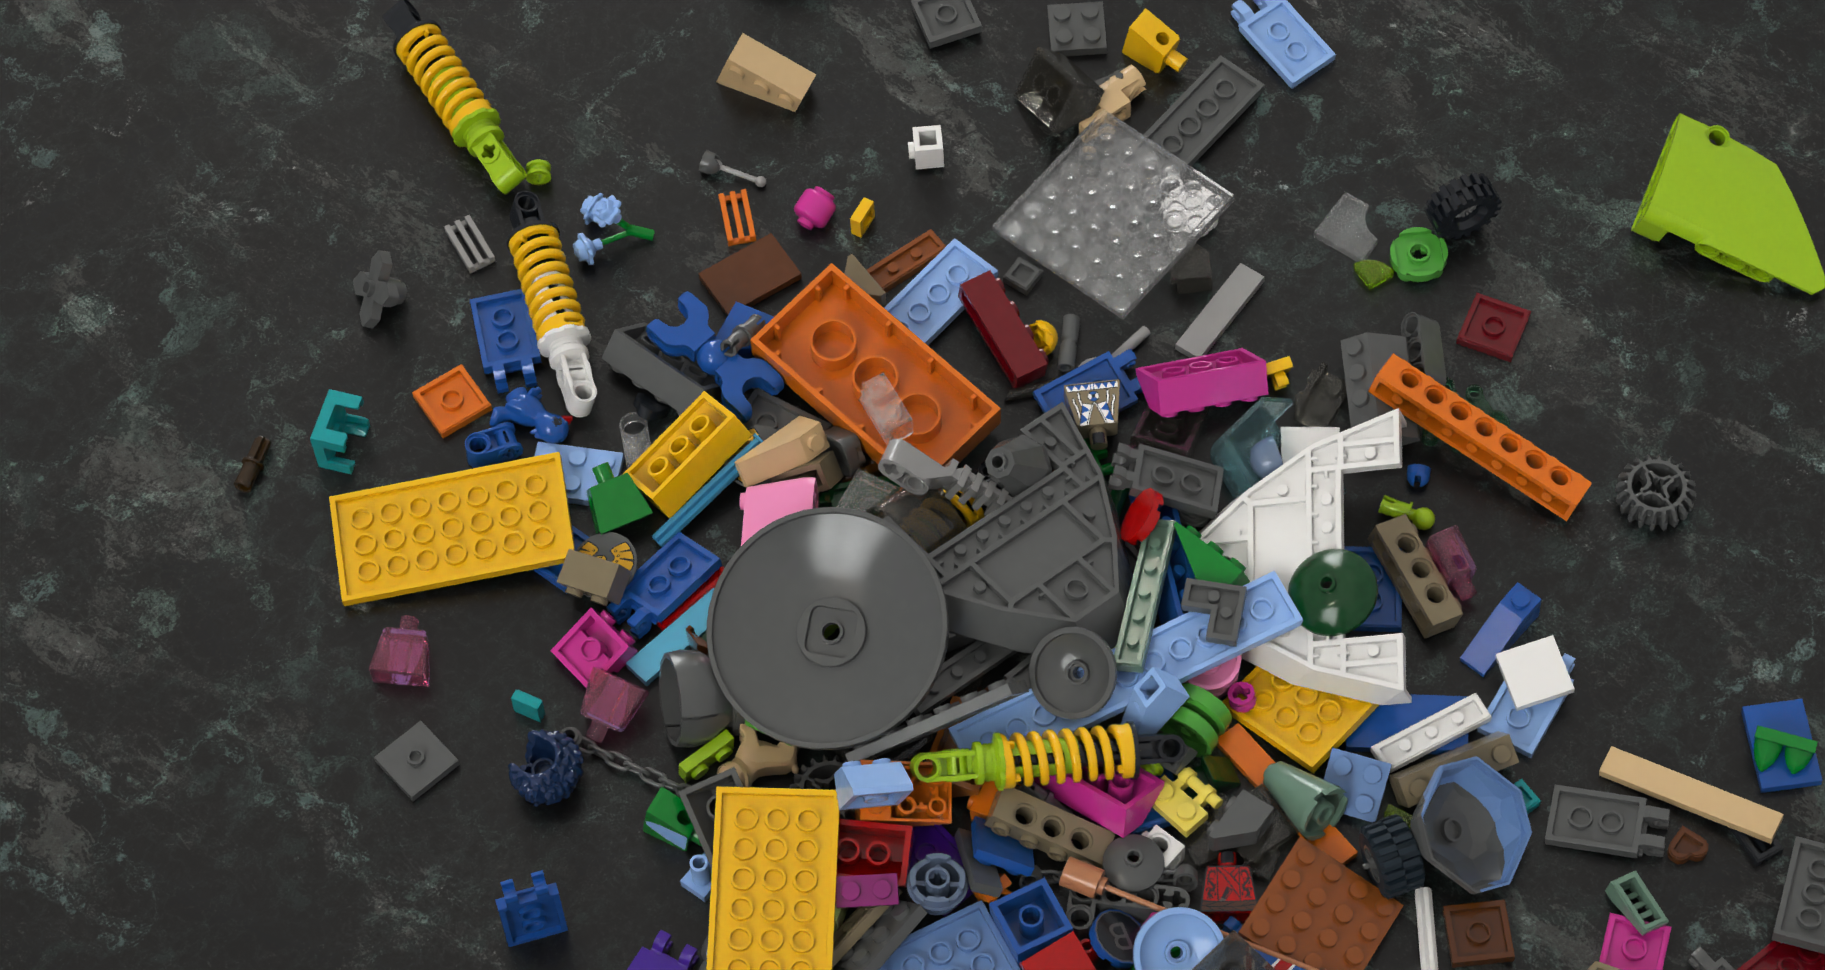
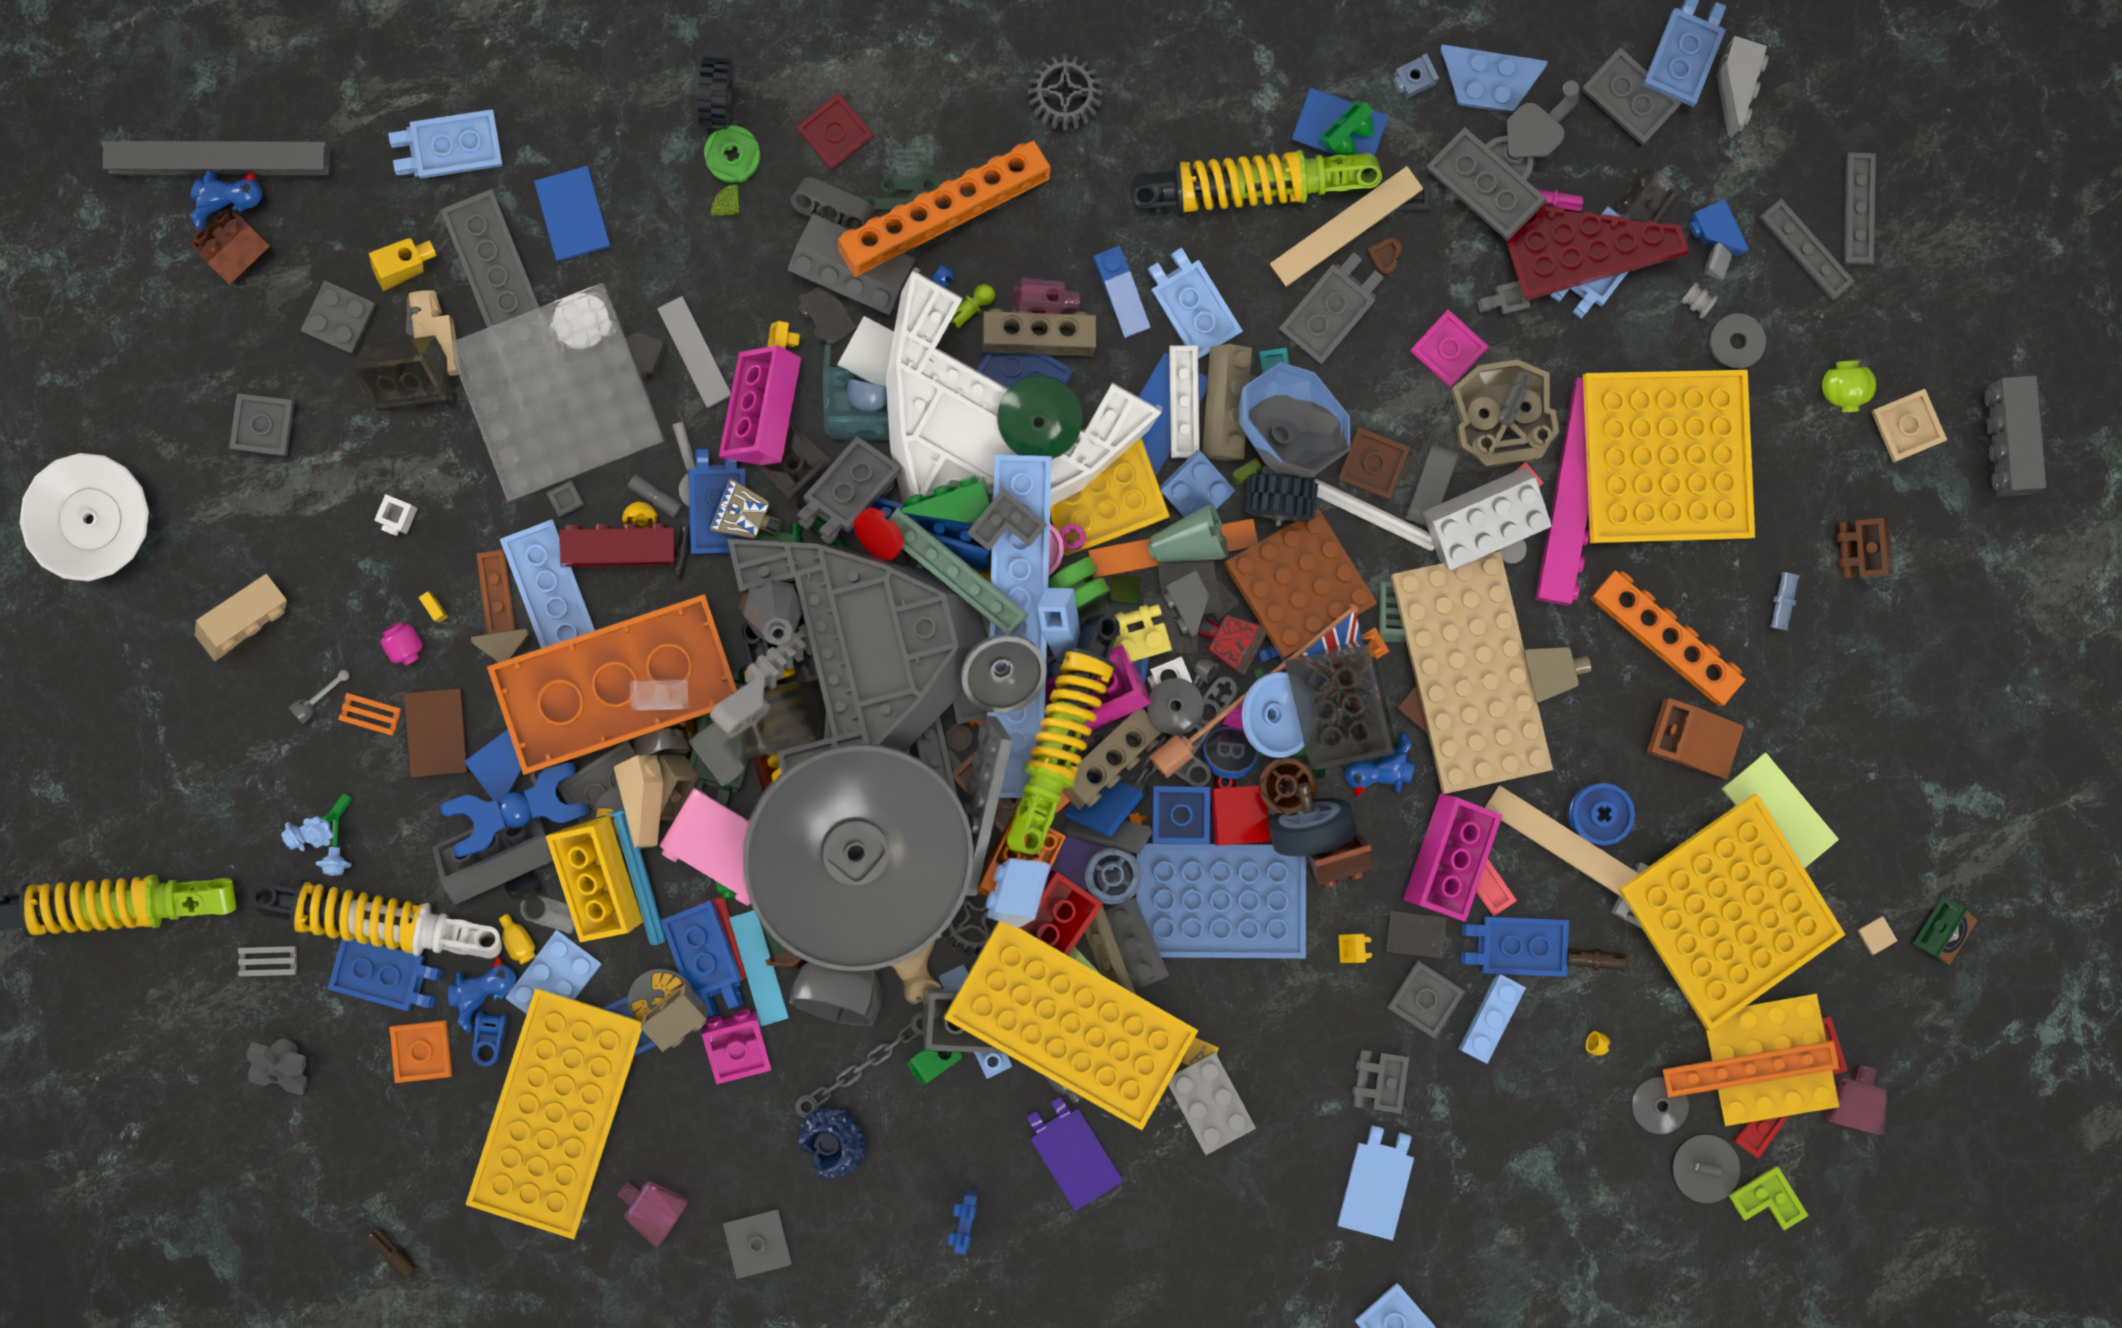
camera: 65 degrees left, 25 degrees up
teal panel [310,389,370,475] -> none
teal tile [511,690,545,723] -> none
lime bush [526,159,551,185] -> none
clear pink torso [580,667,650,743] -> none
green torso [587,462,653,534] -> none
lime plate [679,729,734,783] -> none
dark grey pin [720,314,766,357] -> none
magenta plate [836,873,899,909] -> none
clear tile [1314,192,1378,264] -> none
white tile [1495,635,1575,711] -> none
sand green slope [1605,870,1669,936] -> none
none -> yellow plant [499,914,536,965]
none -> blue tile [534,166,611,262]
none -> piece [1131,150,1382,214]

